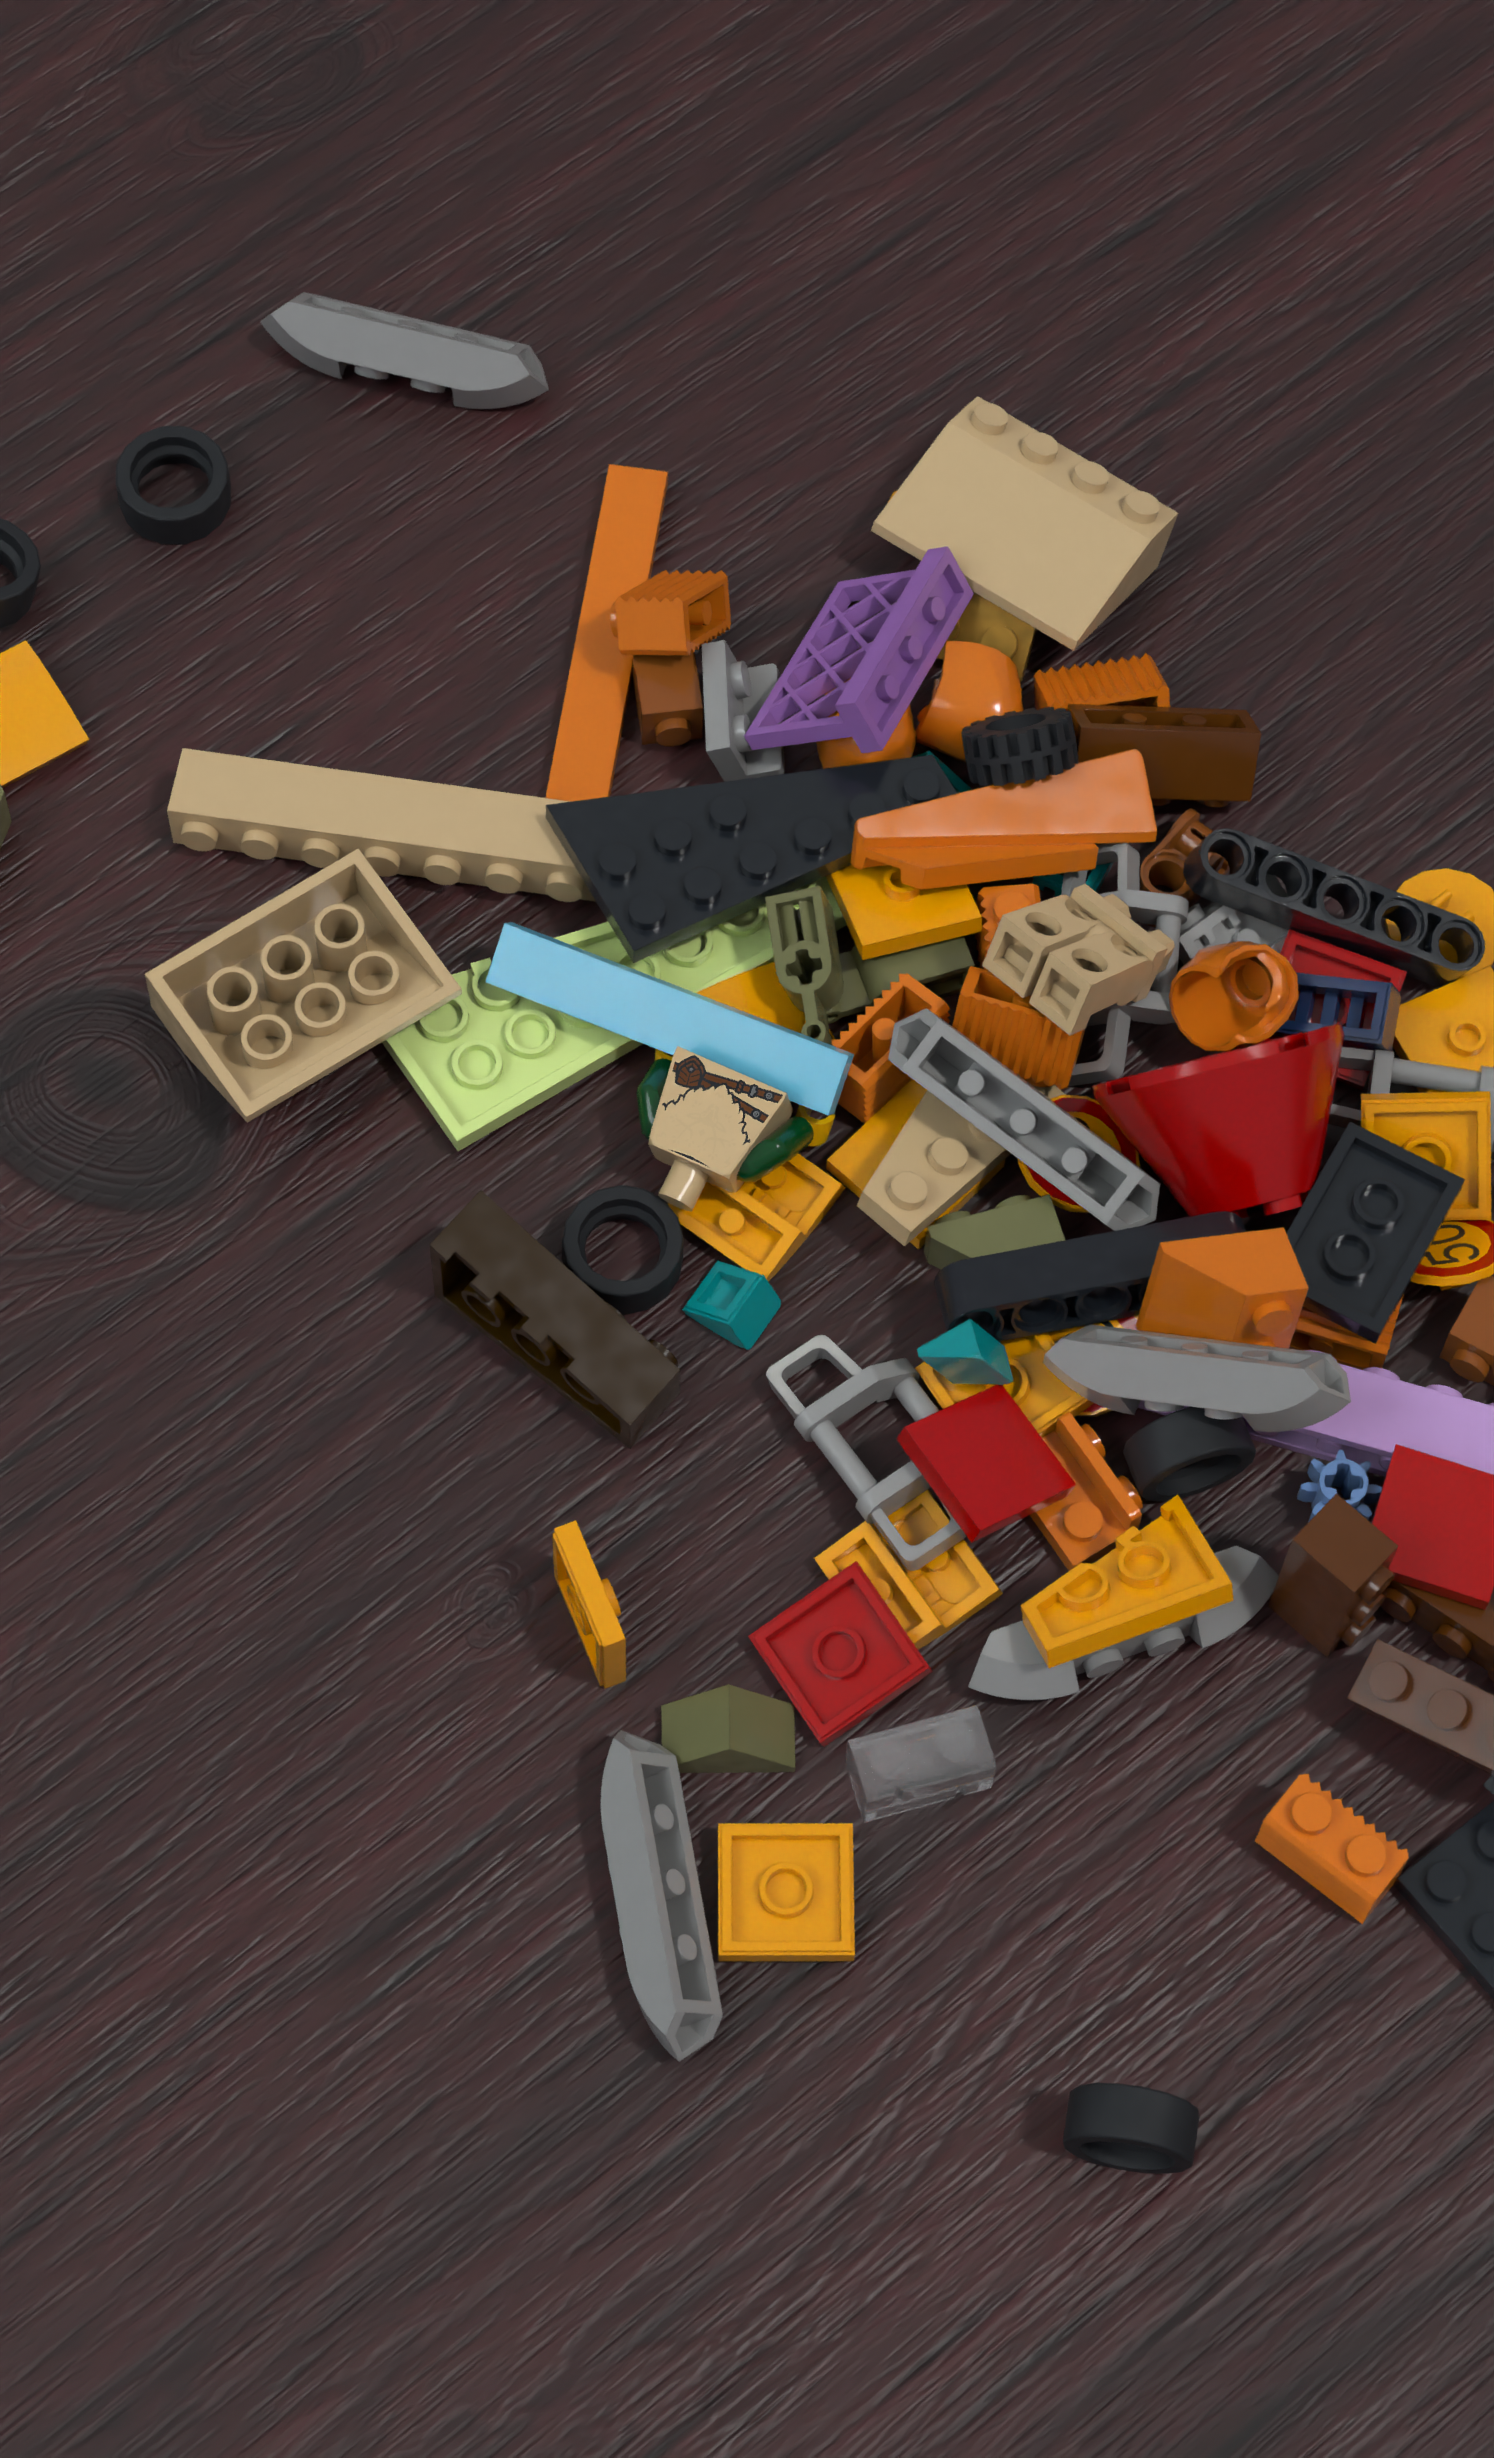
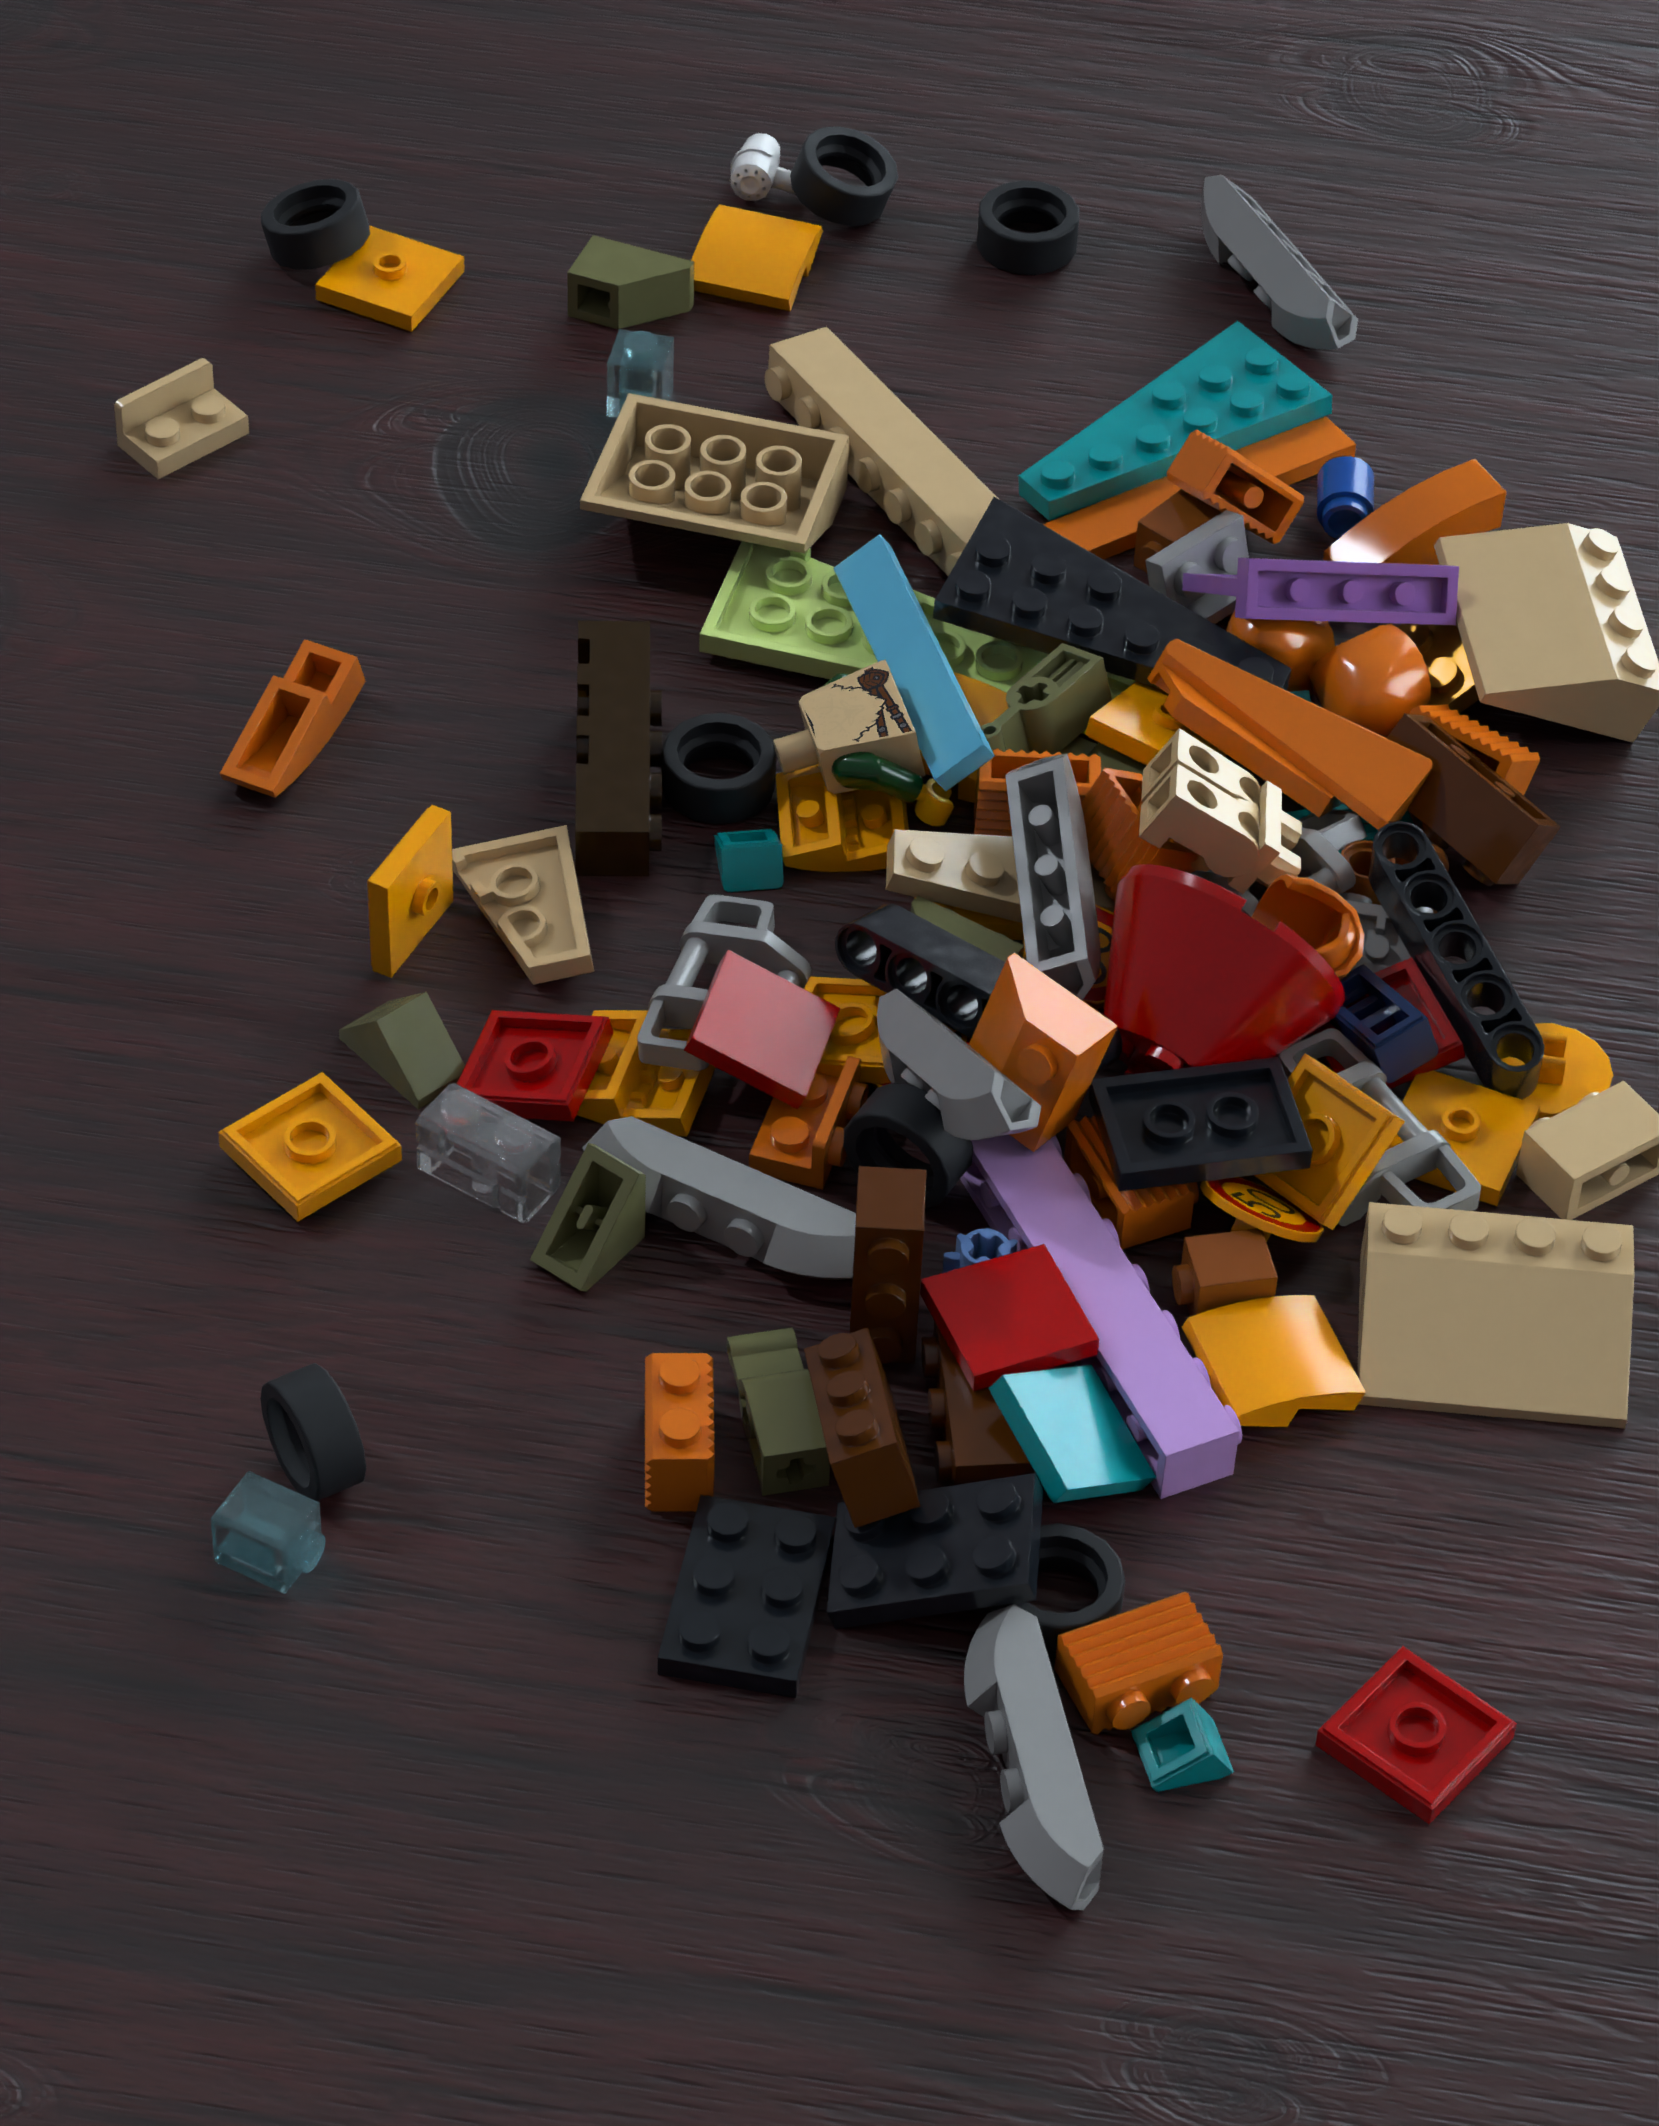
camera: 50 degrees right, 20 degrees down
light grey brick [601,1730,723,2061] -> none
teal slope [917,1319,1013,1385] -> none
black tyre [961,707,1079,786] -> none
light orange wing [1021,1494,1234,1668] -> none
none -> clear light blue brick [211,1471,326,1594]
none -> orange slope [220,639,366,798]
none -> tan wing [452,825,595,985]
none -> olive slope [530,1143,646,1292]
none -> clear light blue brick [607,329,674,418]
none -> olive piece [726,1328,830,1496]
none -> teal wing [1018,321,1332,521]
none -> blue brick [1317,456,1374,539]
none -> orange slope [1323,459,1506,565]

